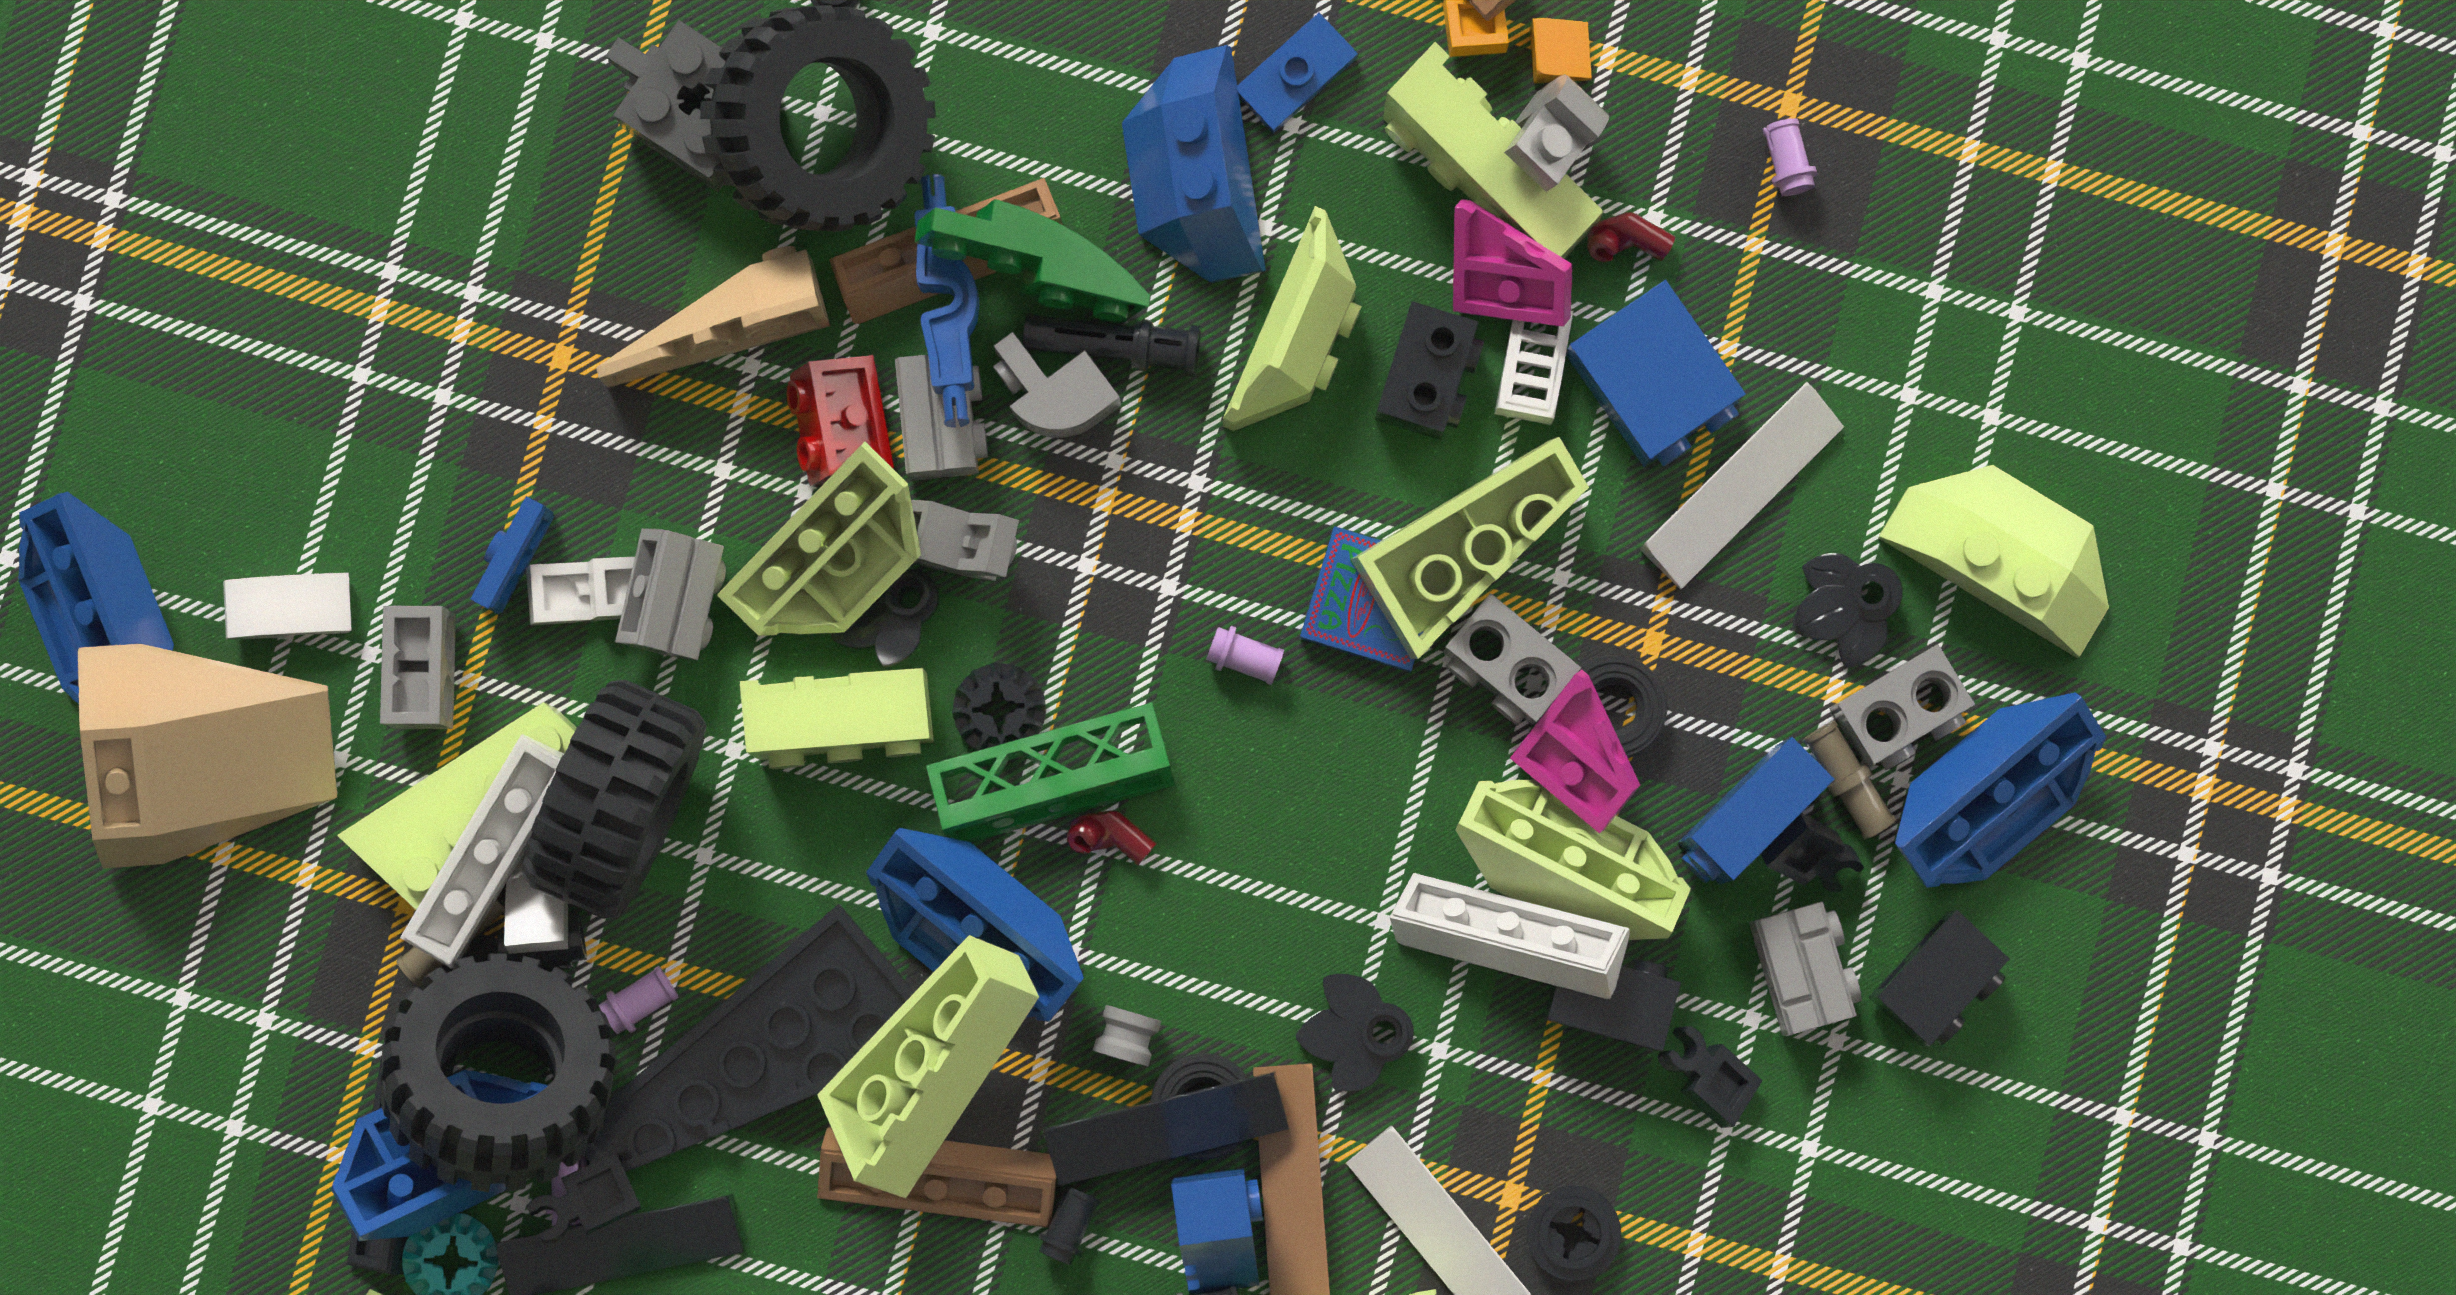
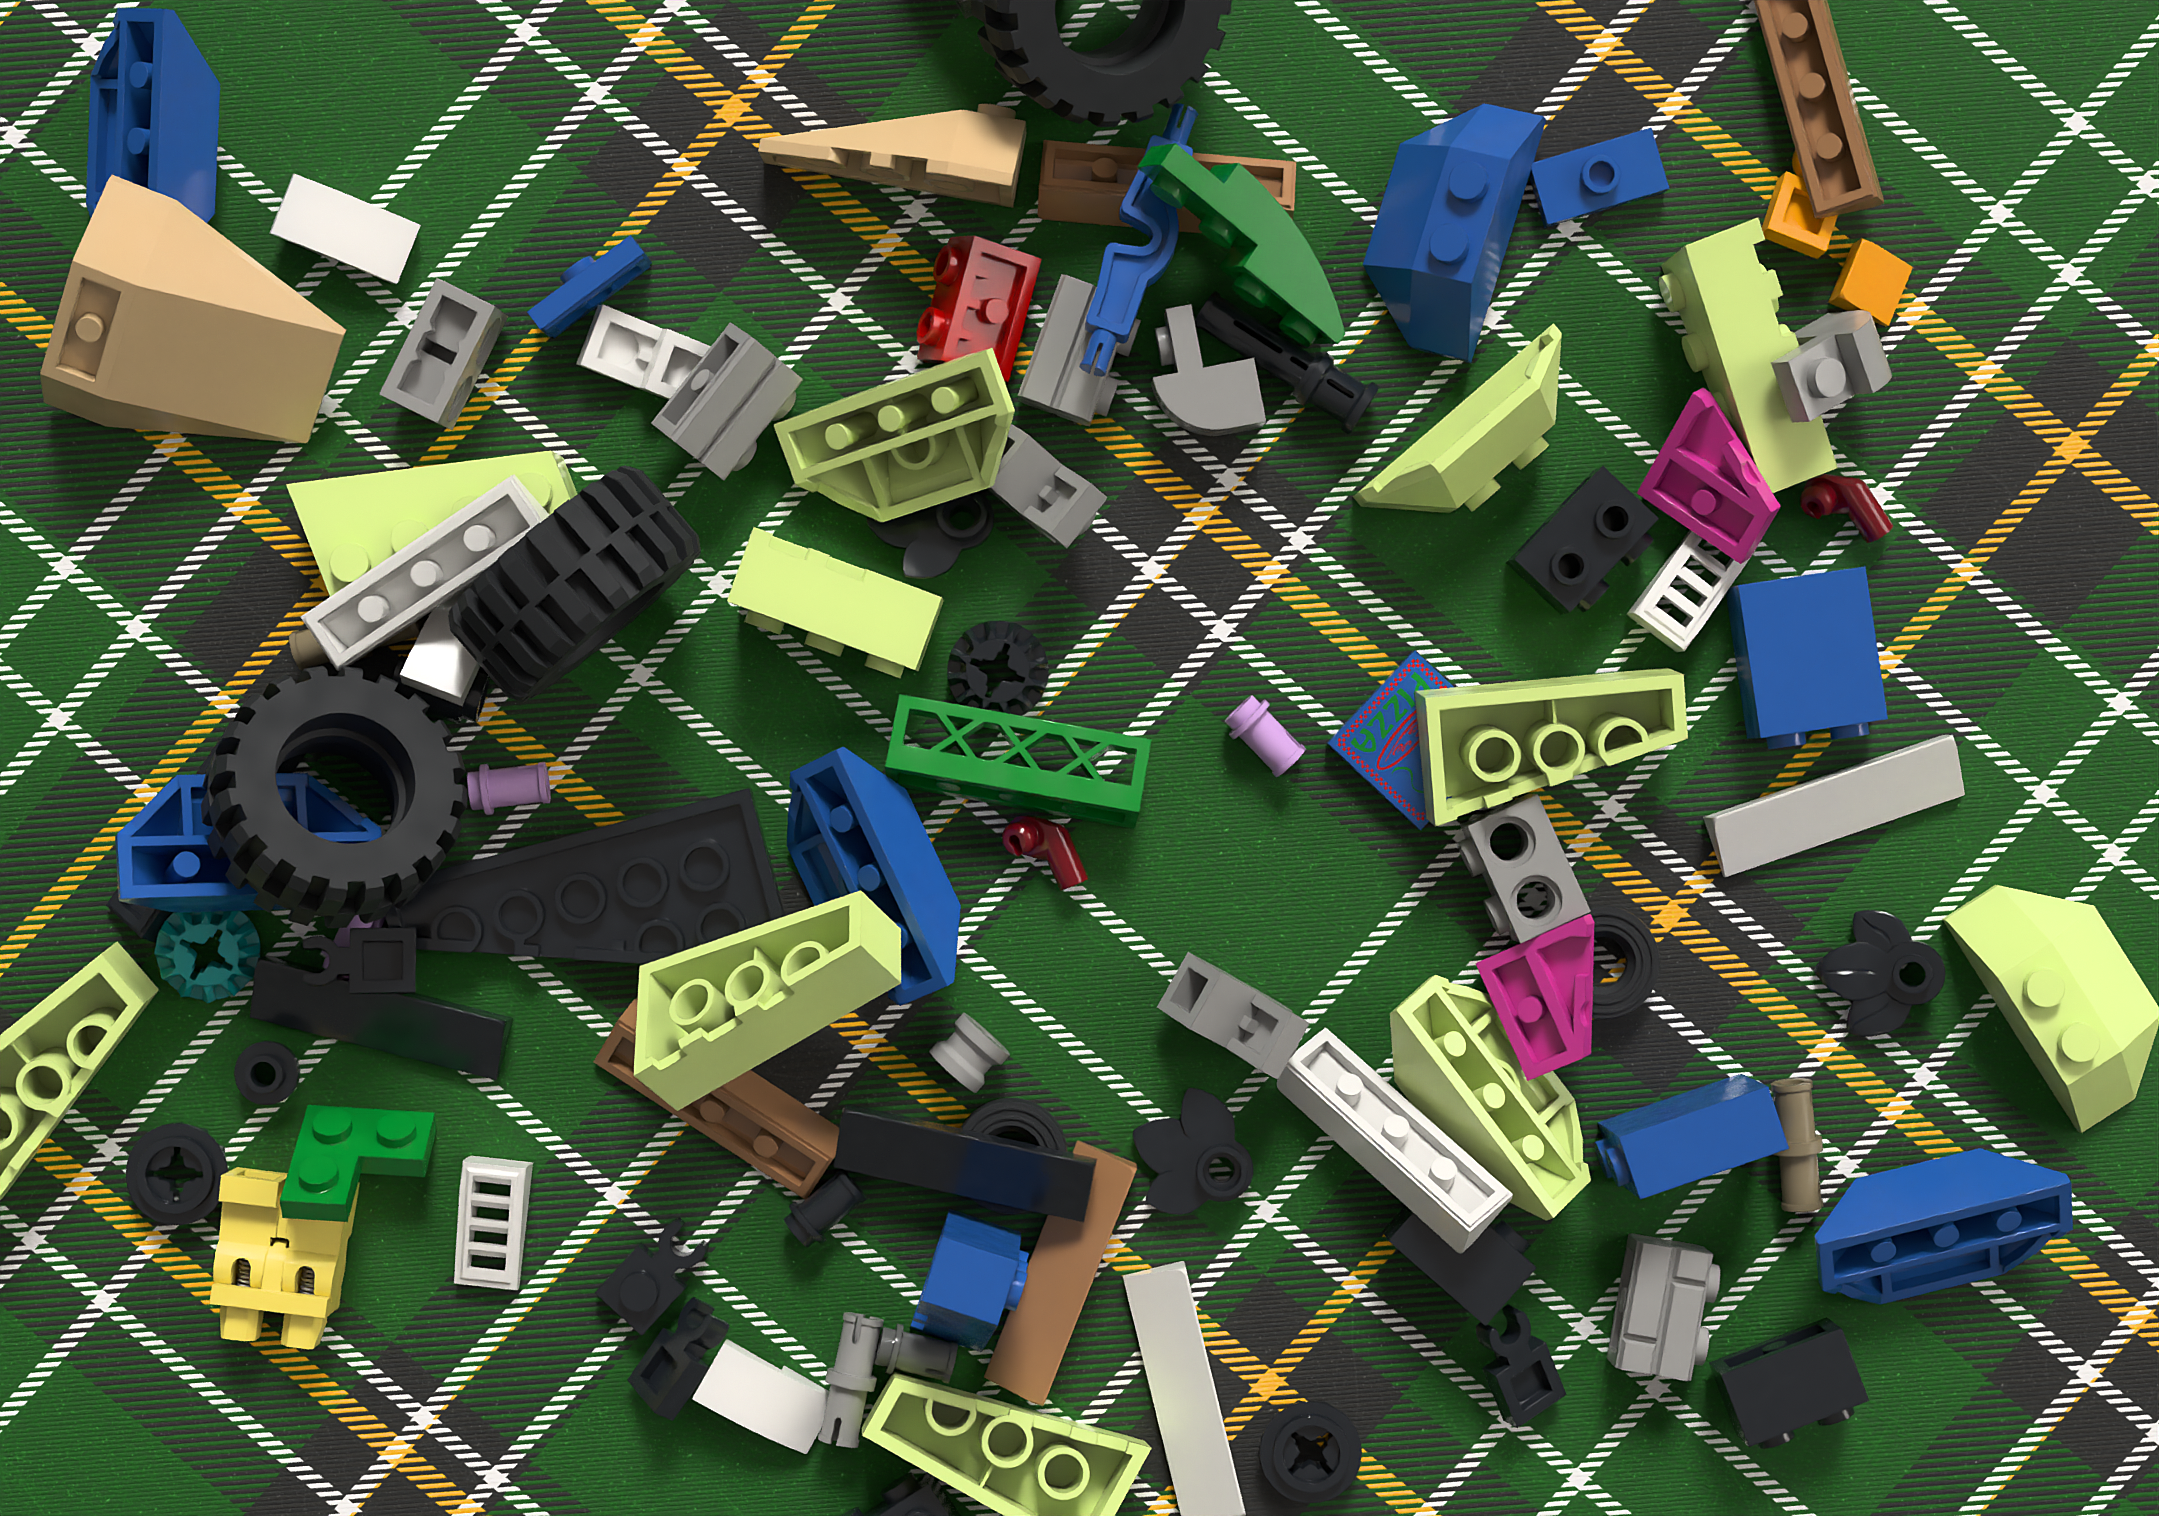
camera: 25 degrees right, 5 degrees up
black plate [1760,813,1864,892] -> none
lavender pin [1762,118,1817,196] -> none
light grey brick [1829,644,1975,770] -> none
none -> light grey brick [1157,952,1310,1080]

